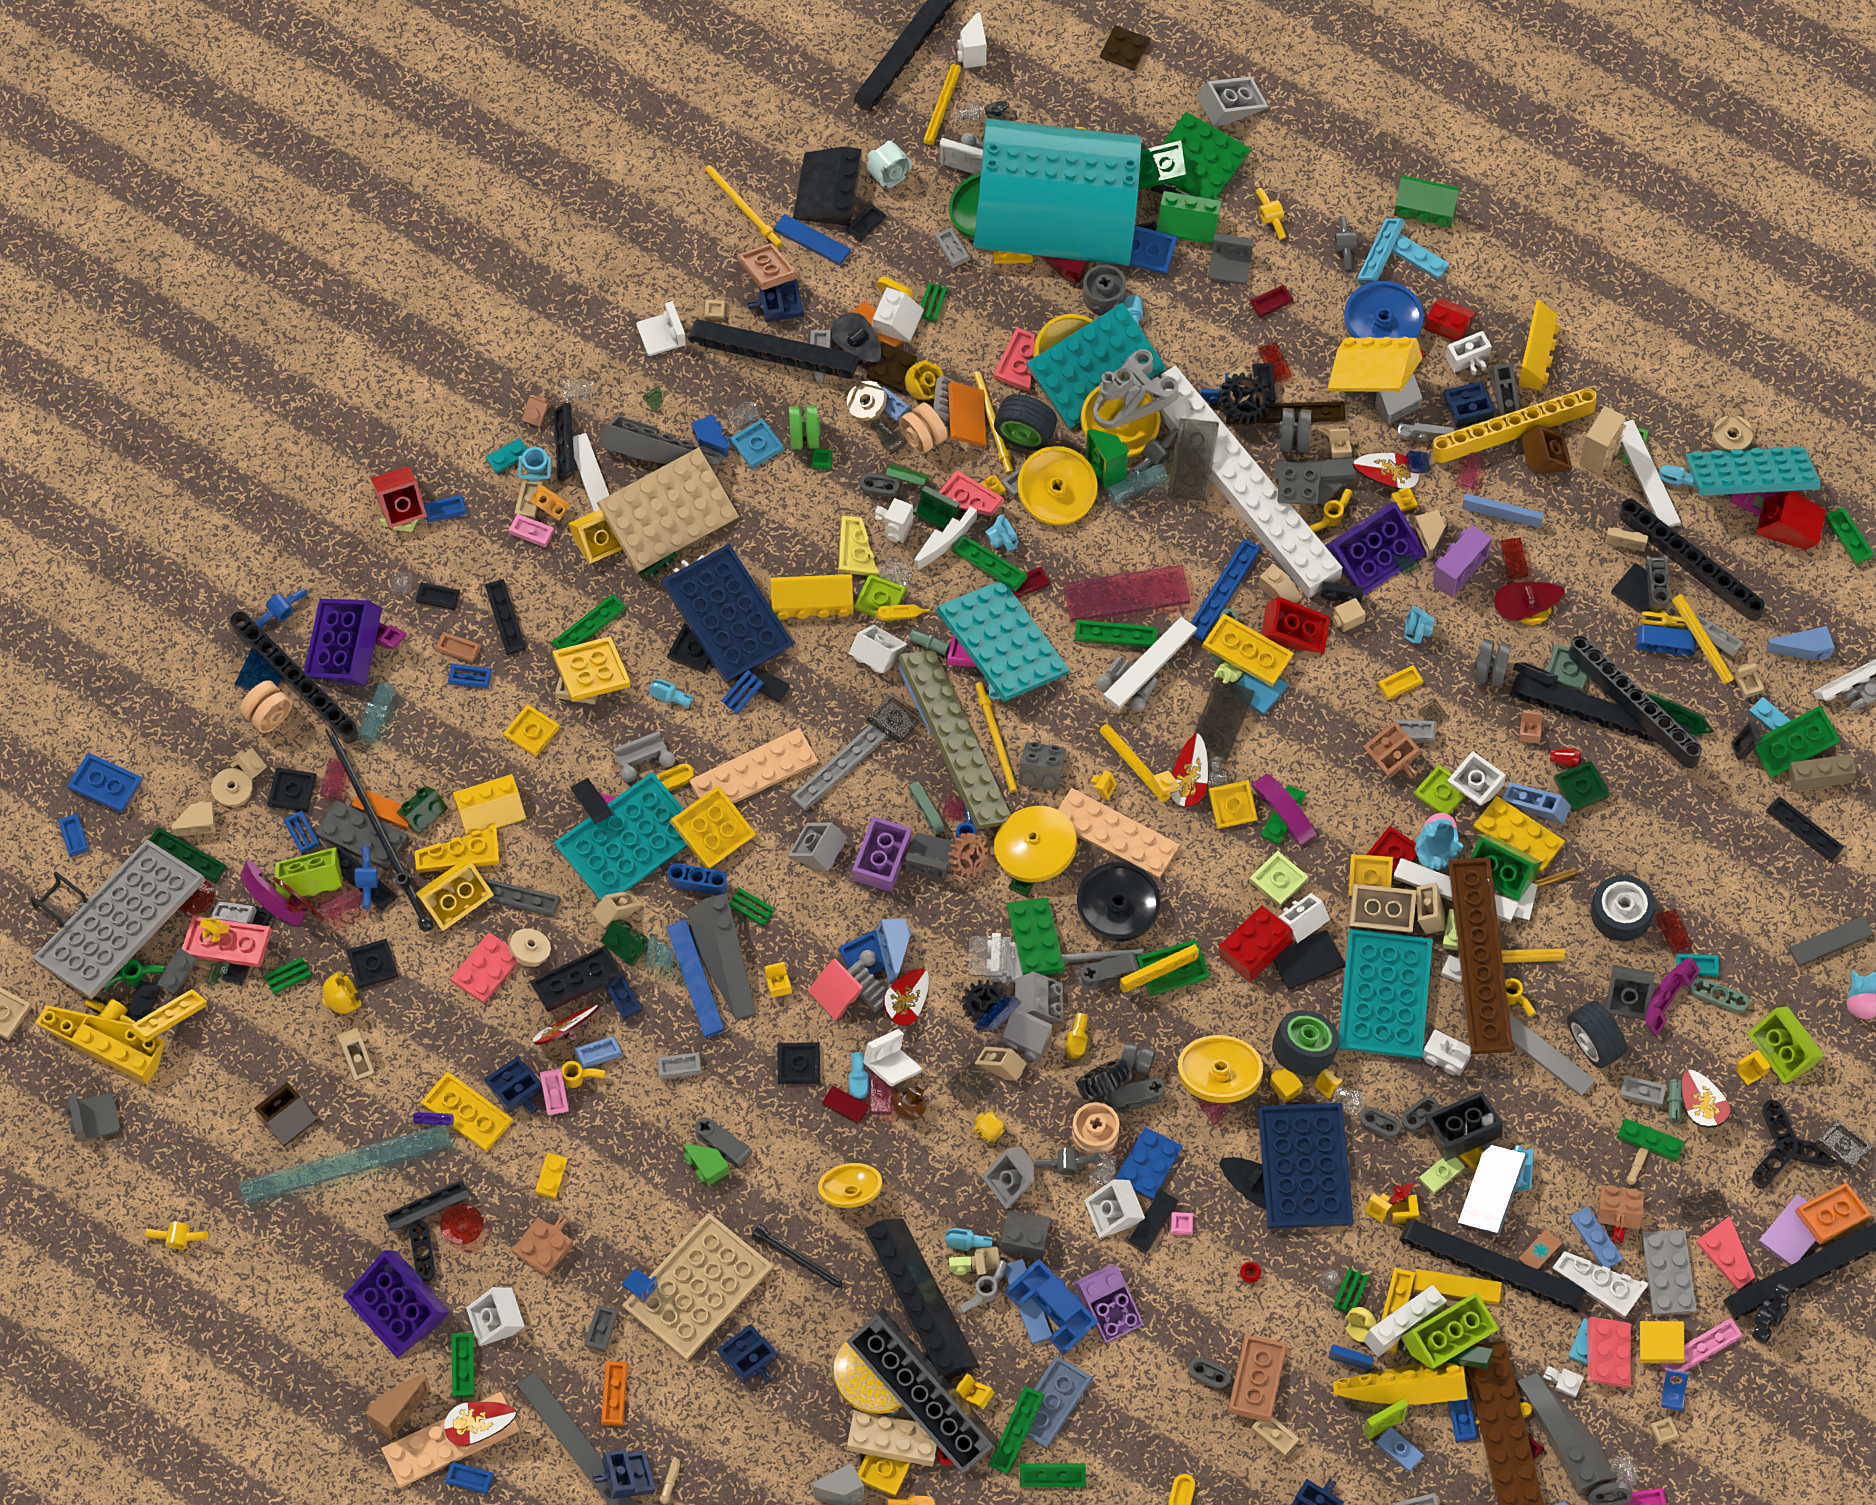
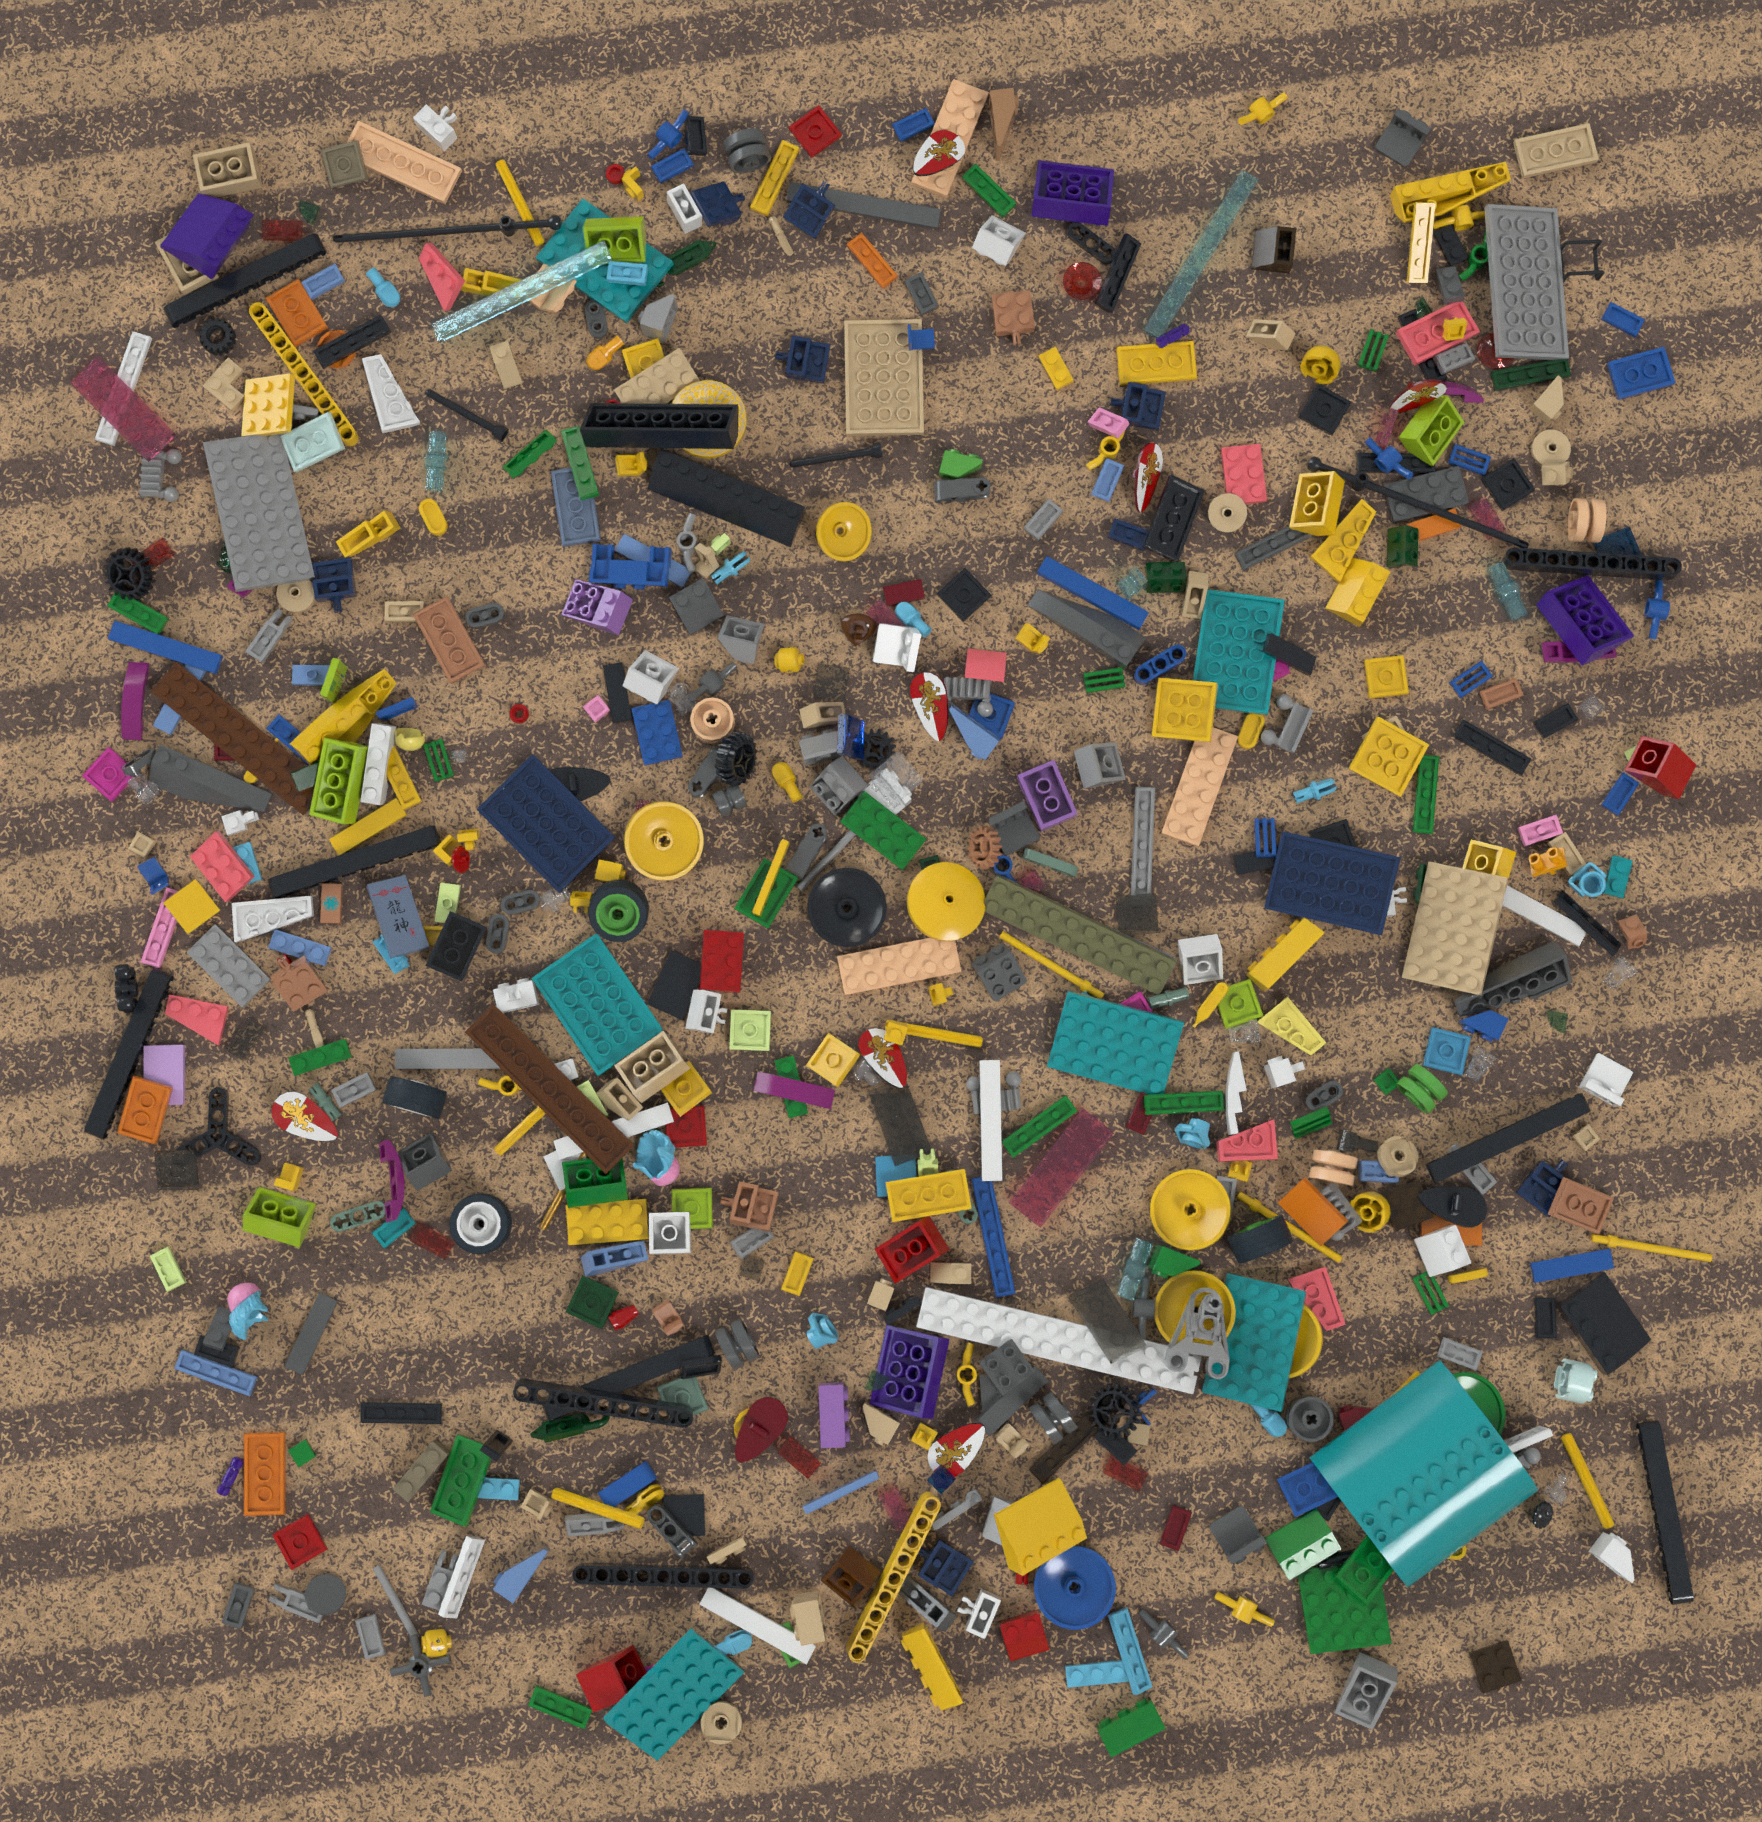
camera: 140 degrees right, 20 degrees up
dark green bracket [913,485,960,530] -> none

